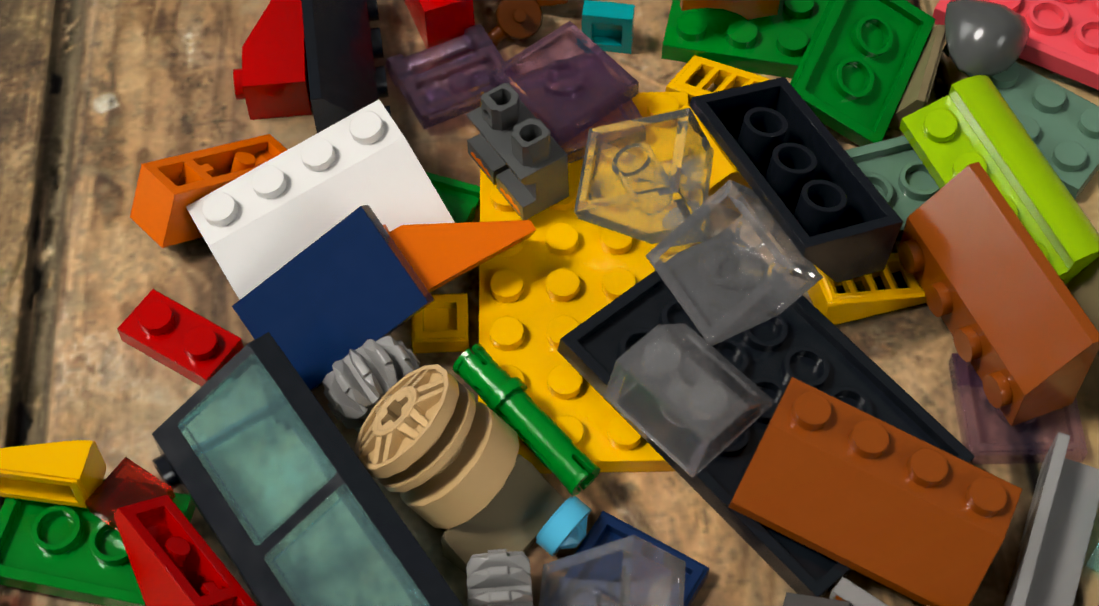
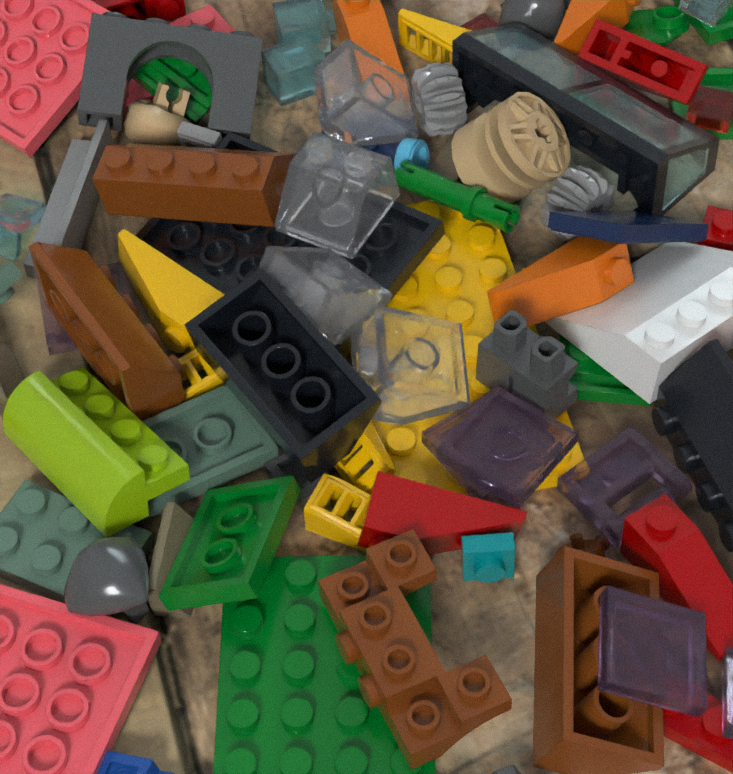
camera: 170 degrees right, 5 degrees down
none -> yellow slope [118,228,225,354]
none -> red slope [357,471,527,555]

